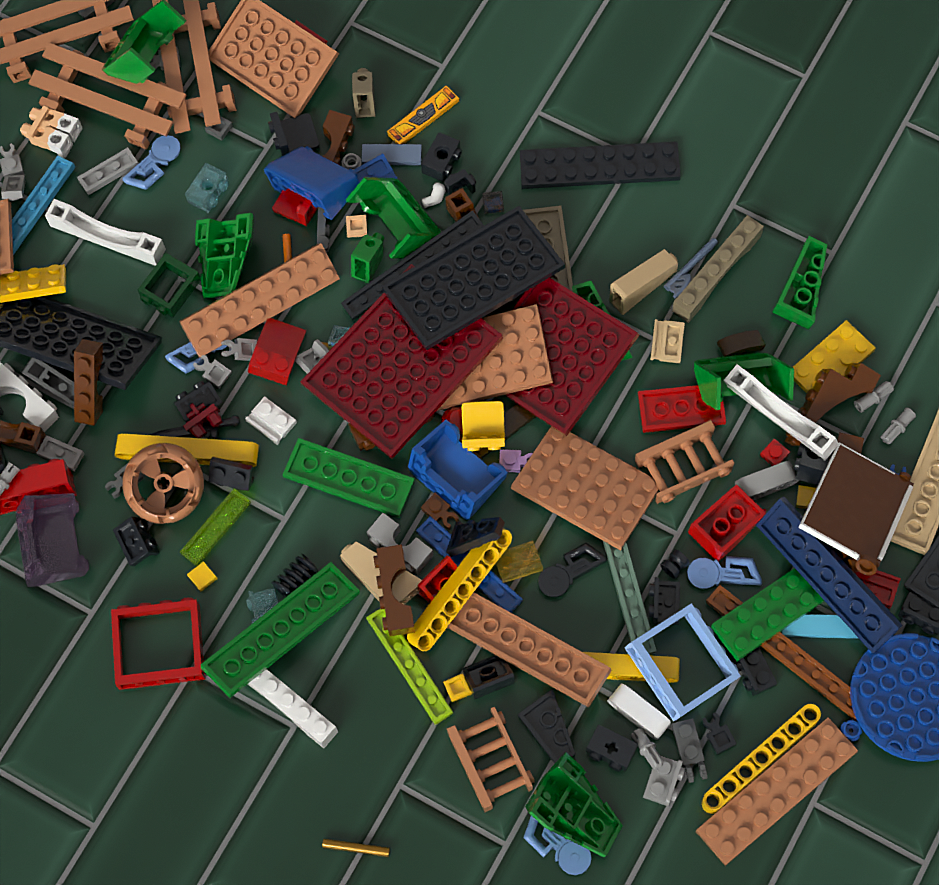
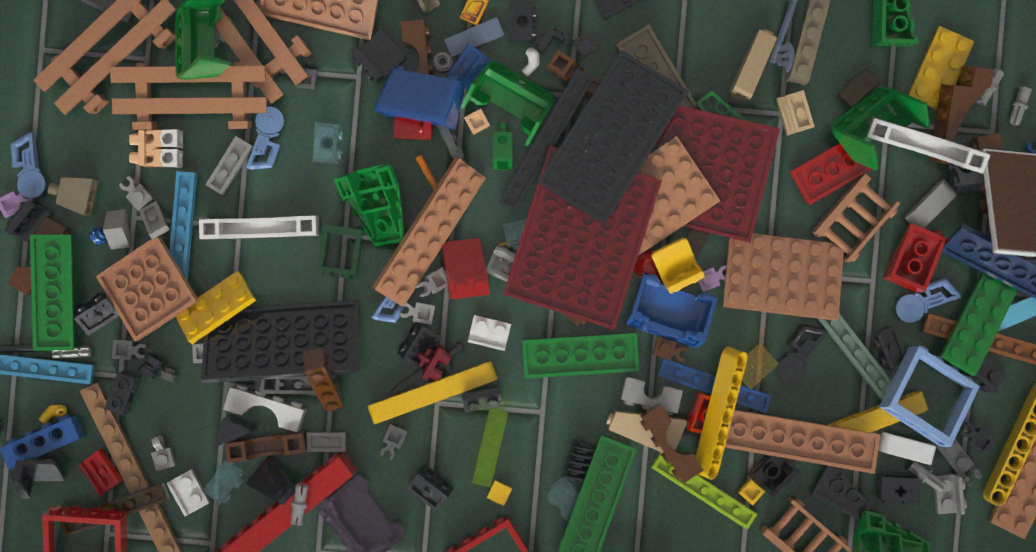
camera: 30 degrees left, 20 degrees up
nougat wheel [122,443,204,524] -> none
black wing [446,517,505,557] -> none
black wheel [660,549,690,579] -> none
red plate [760,439,790,466] -> none
yellow tile [796,485,816,509] -> none

